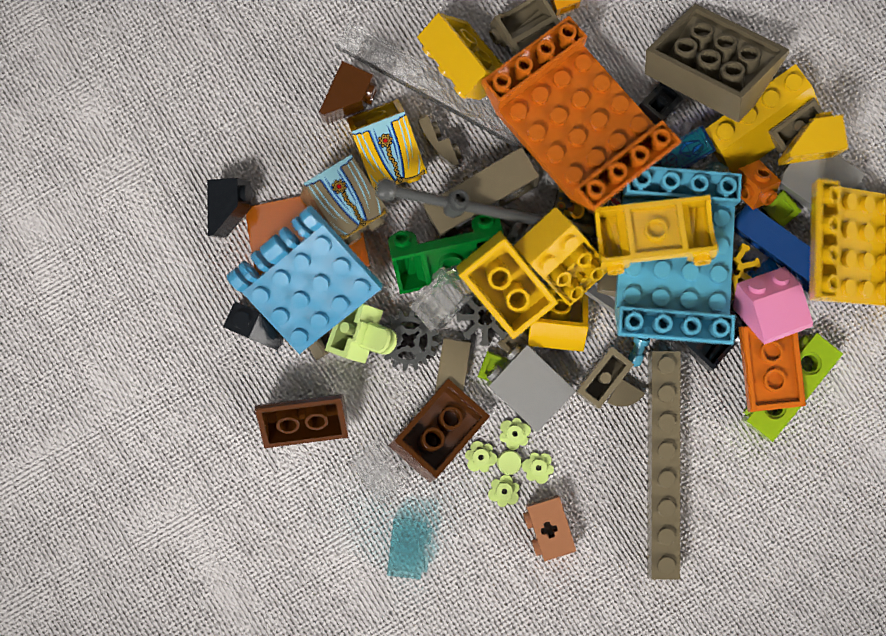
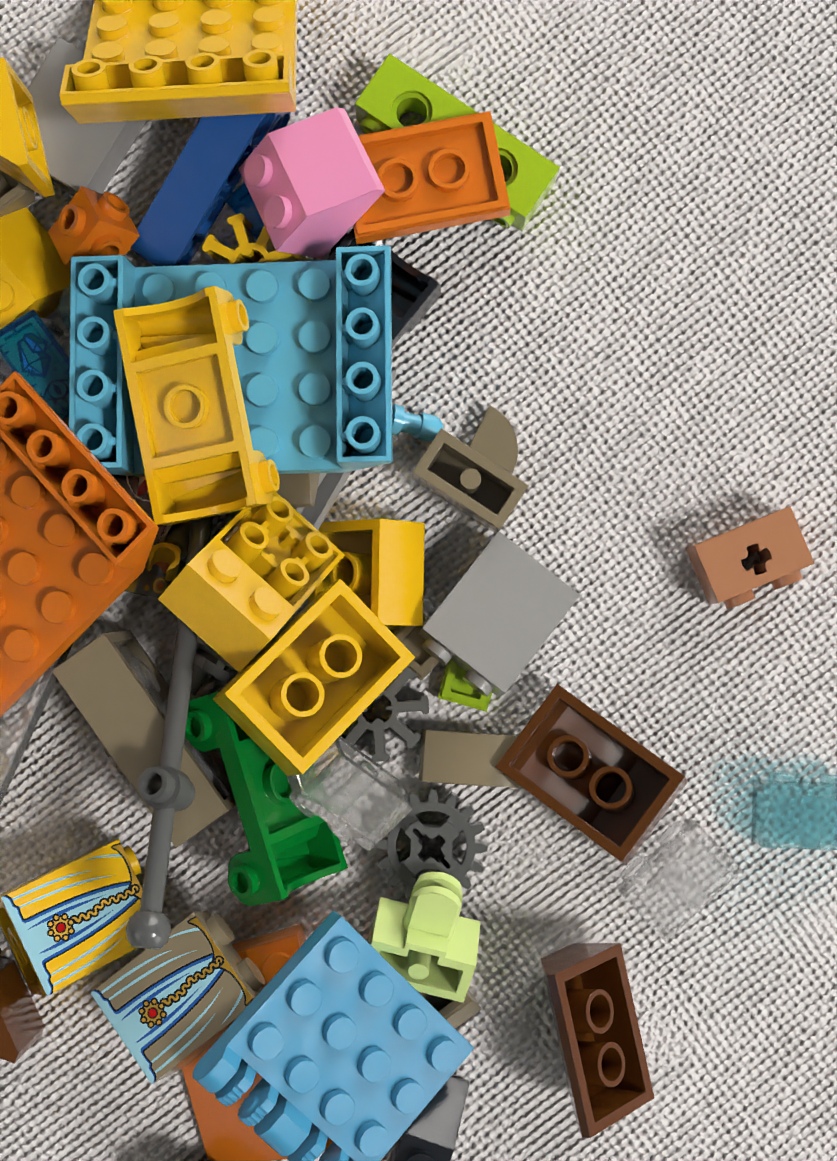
camera: 95 degrees left, 0 degrees up
dark tan slope [418,116,462,169] -> none
yellowish green plant [465,418,554,507] -> none
dark tan brick [647,351,680,580] -> none
lime tile [761,190,802,227] -> none

